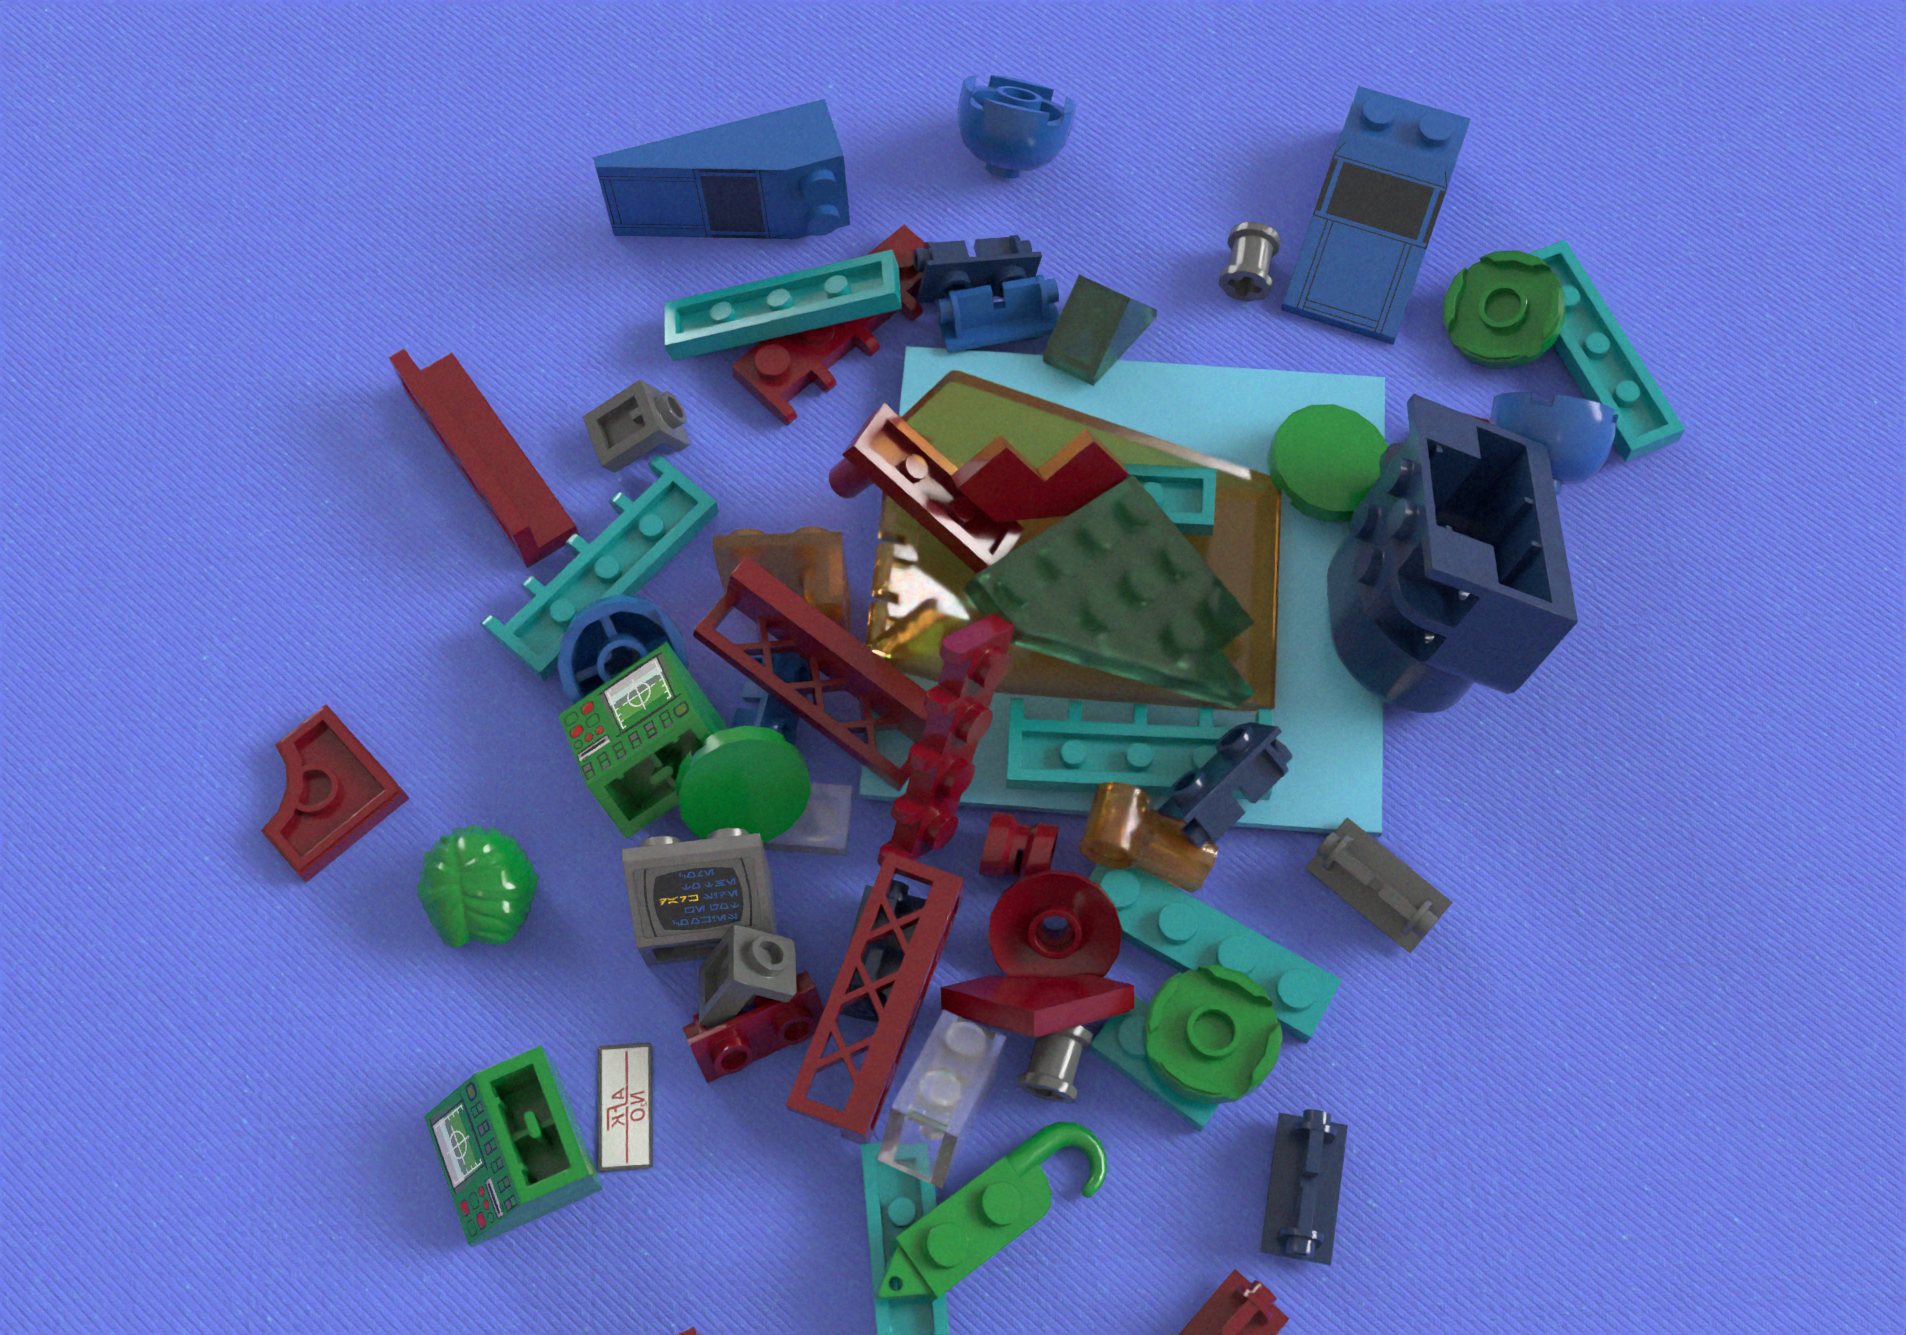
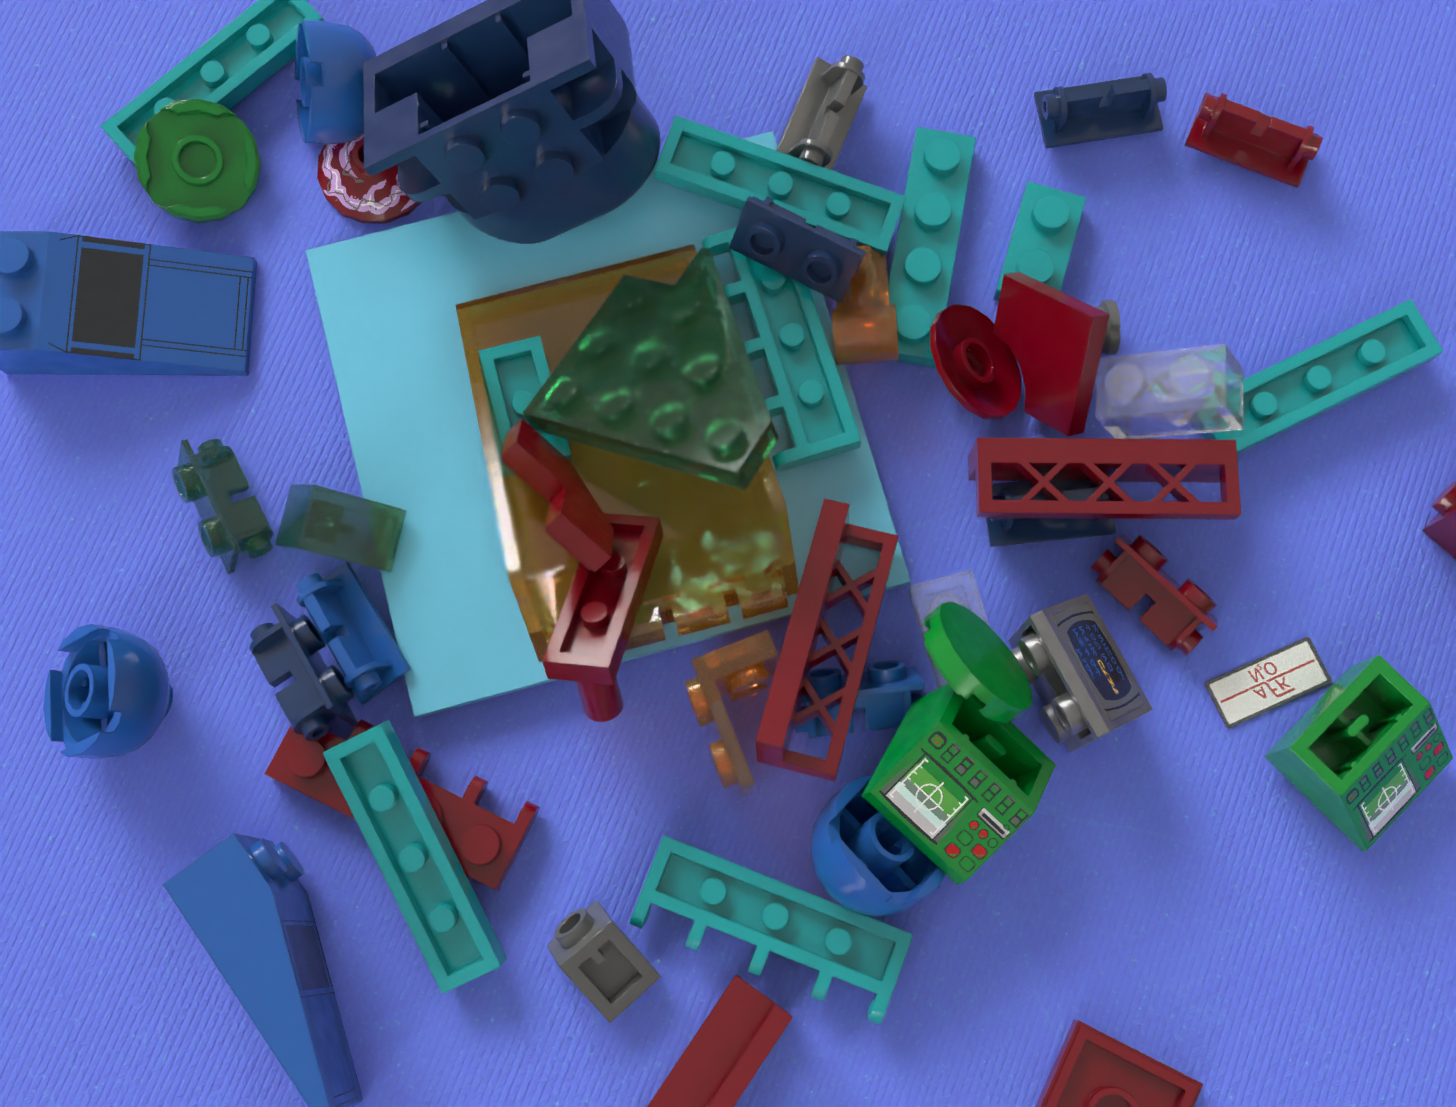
camera: 110 degrees left, 10 degrees up
green hair [417,825,539,948] -> none
dark grey bracket [699,924,797,1028] -> none
green plate [874,1122,1107,1303] -> none
dark red hinge [877,613,1015,866] -> none
dark red wheel [979,811,1059,879] -> none
green tile [1142,965,1283,1105] -> none
dark grey bush [1219,222,1281,301] -> none
green tile [1267,404,1389,522] -> none
none -> hinge [172,439,274,575]
none -> teal plate [654,115,906,260]

